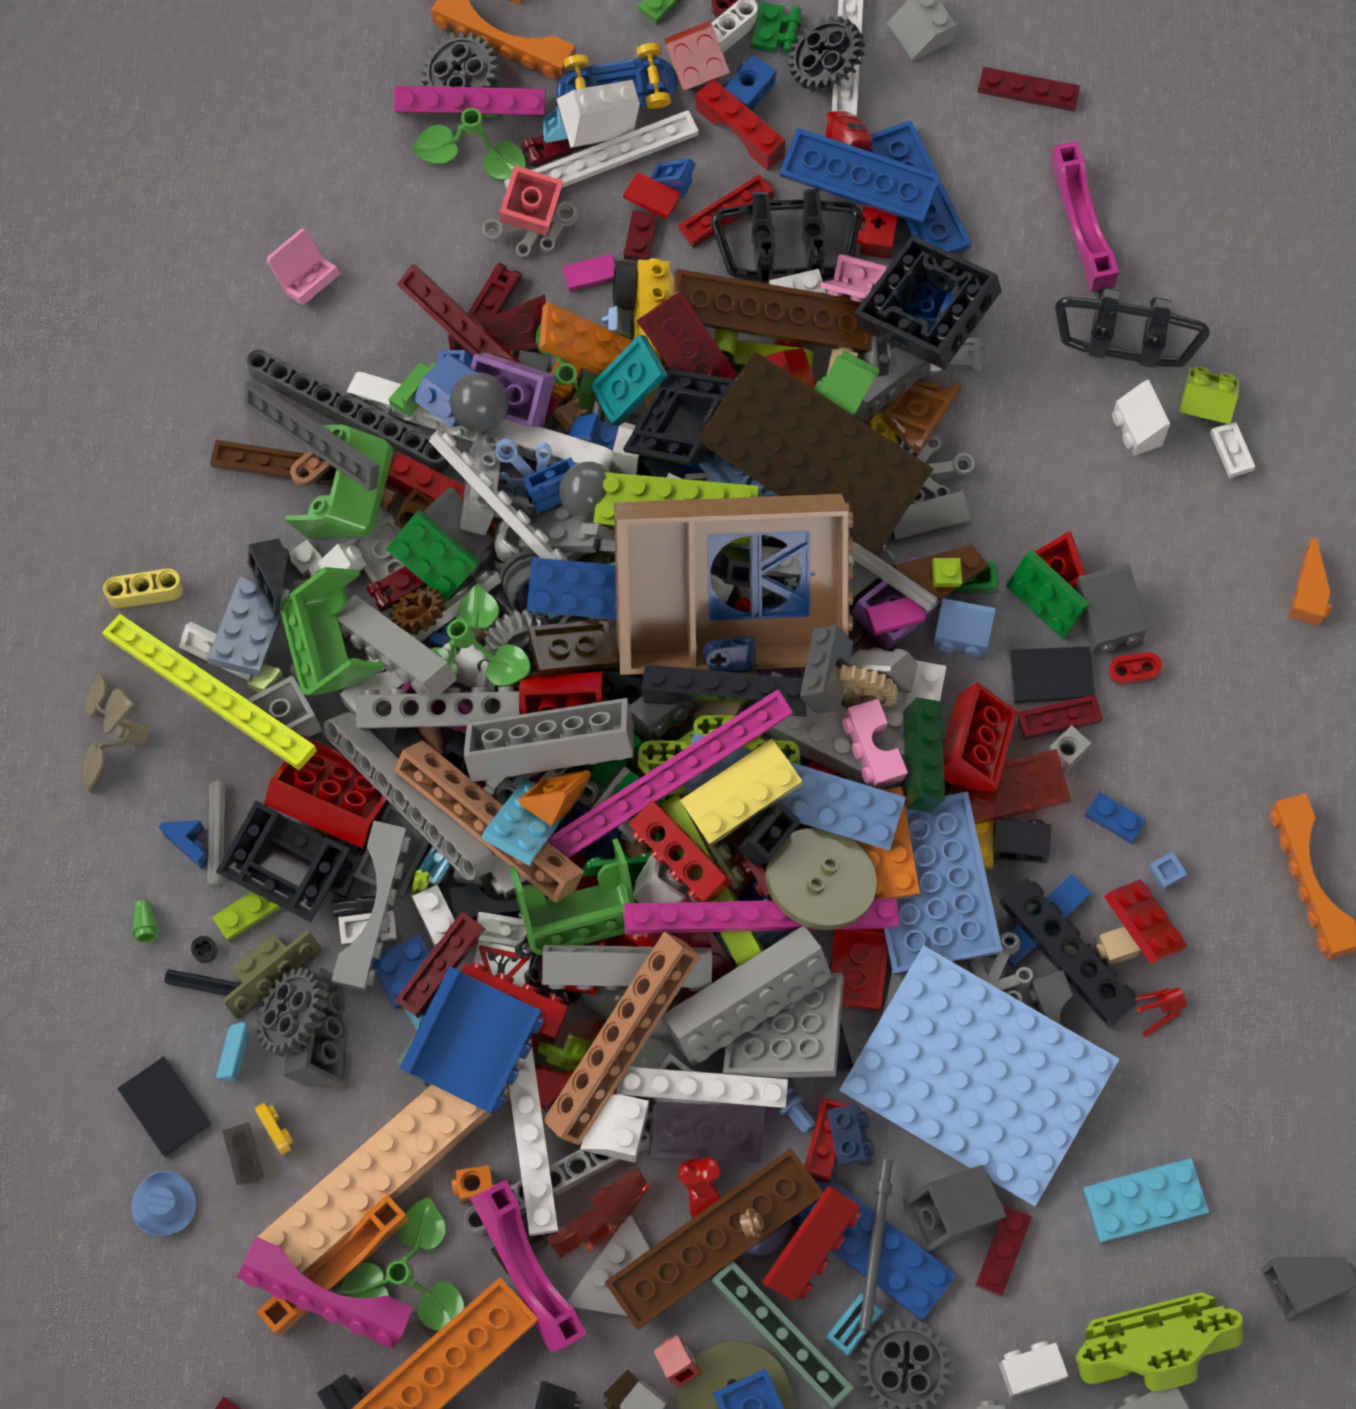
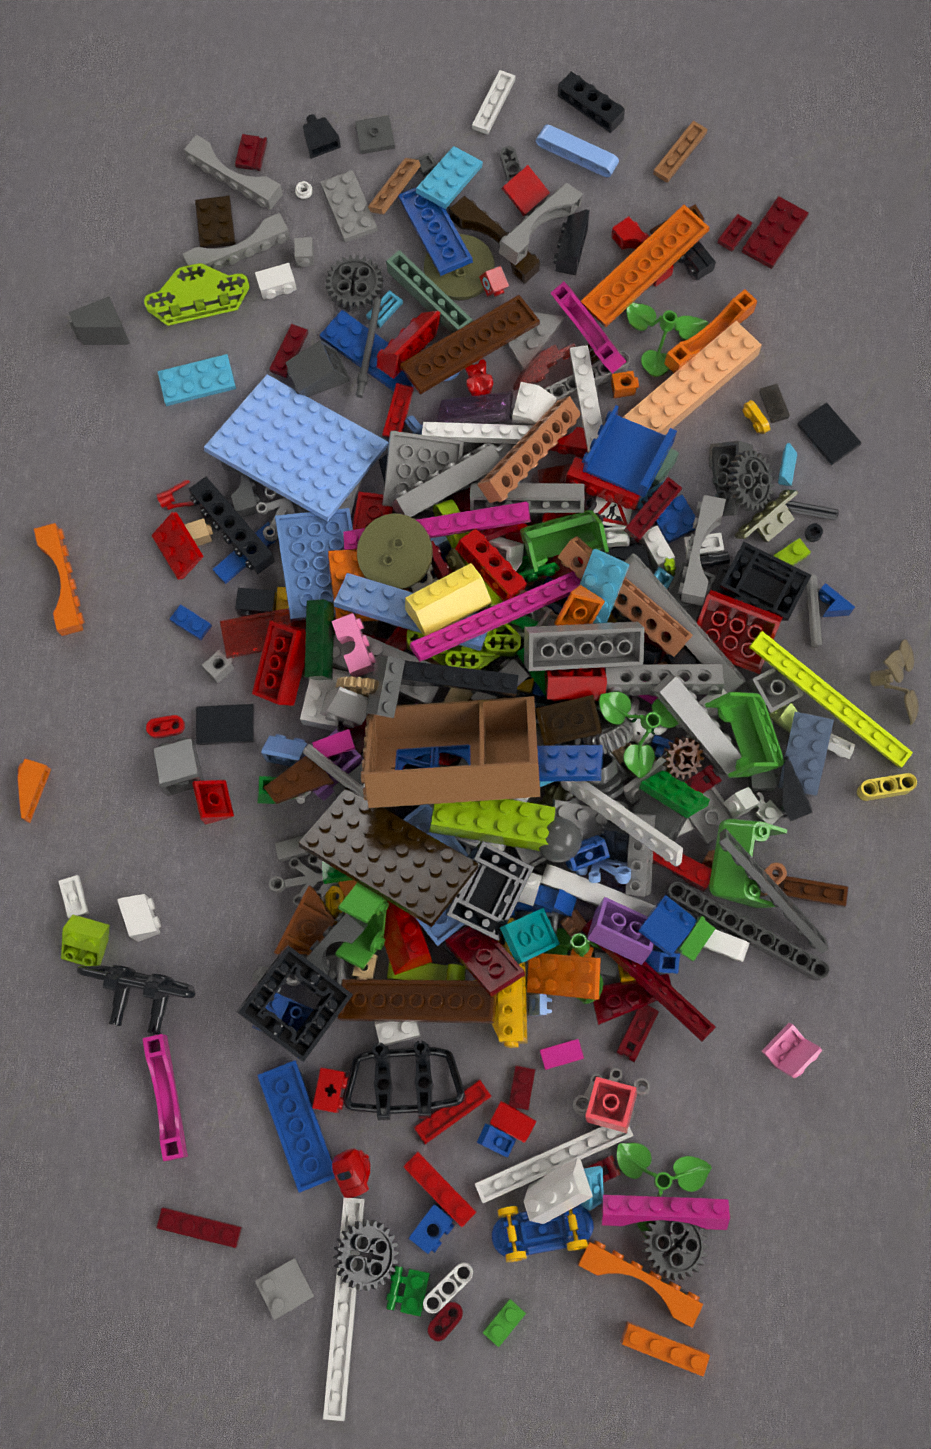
camera: 175 degrees left, 5 degrees up
medium blue hat [131,1171,196,1236] -> none
bright green cone [132,900,160,943] -> none
dark pink arch [236,1236,413,1348] -> none
reddish brown brick [394,488,435,529] -> none
dark grey piece [450,372,509,432] -> none
clear neon green bracket [538,1034,593,1071] -> none
light grey slope [580,523,615,555] -> none
black tyre [612,261,637,310] -> none
brick [664,20,730,91] -> none
dark blue piece [703,636,756,671] -> none
black brick [737,803,800,866] -> none
medium nougat plate [740,1208,764,1237] -> none
blue plate [780,128,940,225] -> none
bright pink bracket [821,254,889,302] -> none
dark blue bracket [828,1104,875,1166] -> none
lime plate [931,558,962,587] -> none
green plate [1006,550,1089,640] -> none
dark red plate [1017,694,1103,740] -> none
medium blue plate [1148,852,1187,890] -> none

